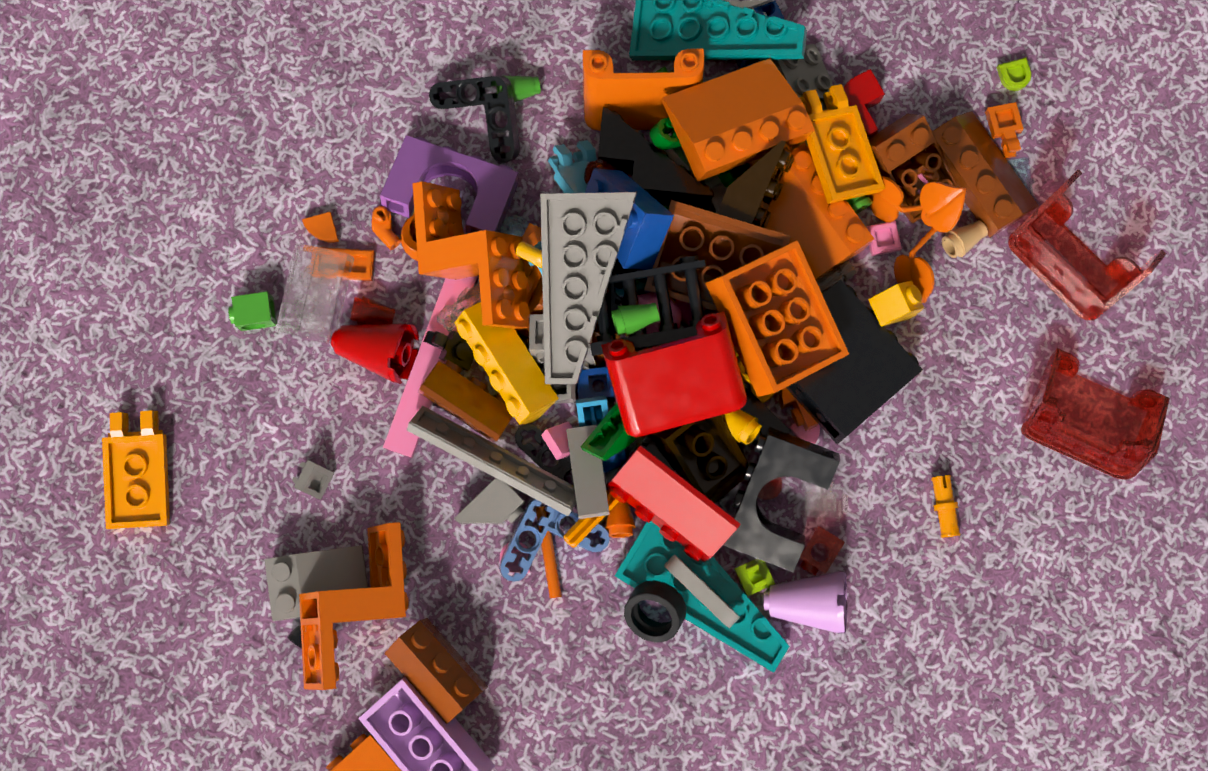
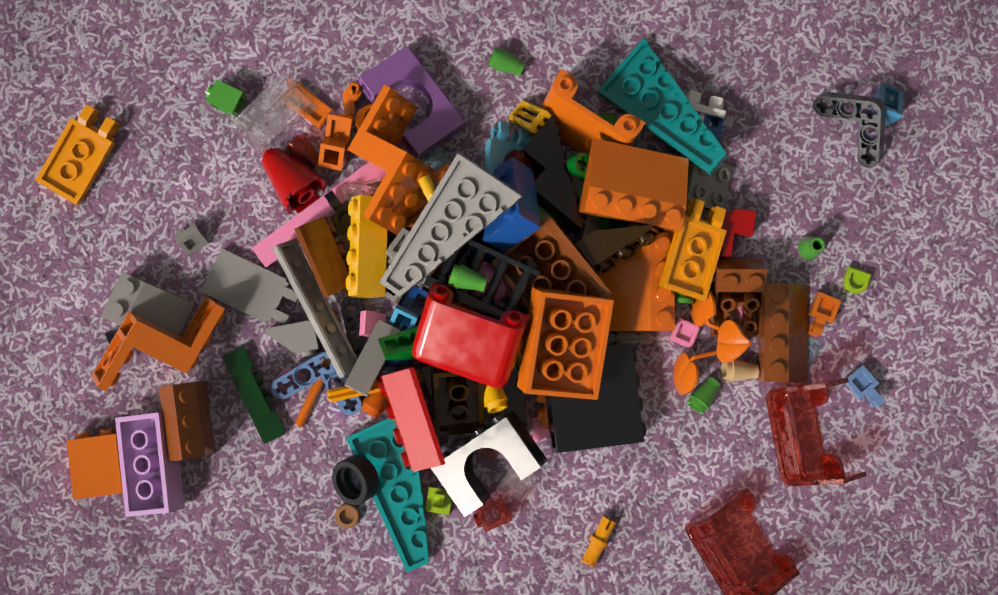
camera: 30 degrees right, 5 degrees up
orange tile [302,212,339,243] -> none
black beam [429,75,520,163] -> none
light grey beam [664,554,740,629] -> none
lavender cone [764,571,847,634] -> none
yellow slope [868,281,924,327] -> none
none -> light grey tile [201,249,300,325]
none -> dark green bracket [222,347,286,444]
none -> orange brick [318,111,354,171]
none -> medium nougat tile [335,503,360,529]
none -> yellow tile [508,100,551,134]
none -> bright green cone [687,377,721,414]
none -> bright green cone [798,236,825,260]
none -> medium blue plate [843,365,886,408]

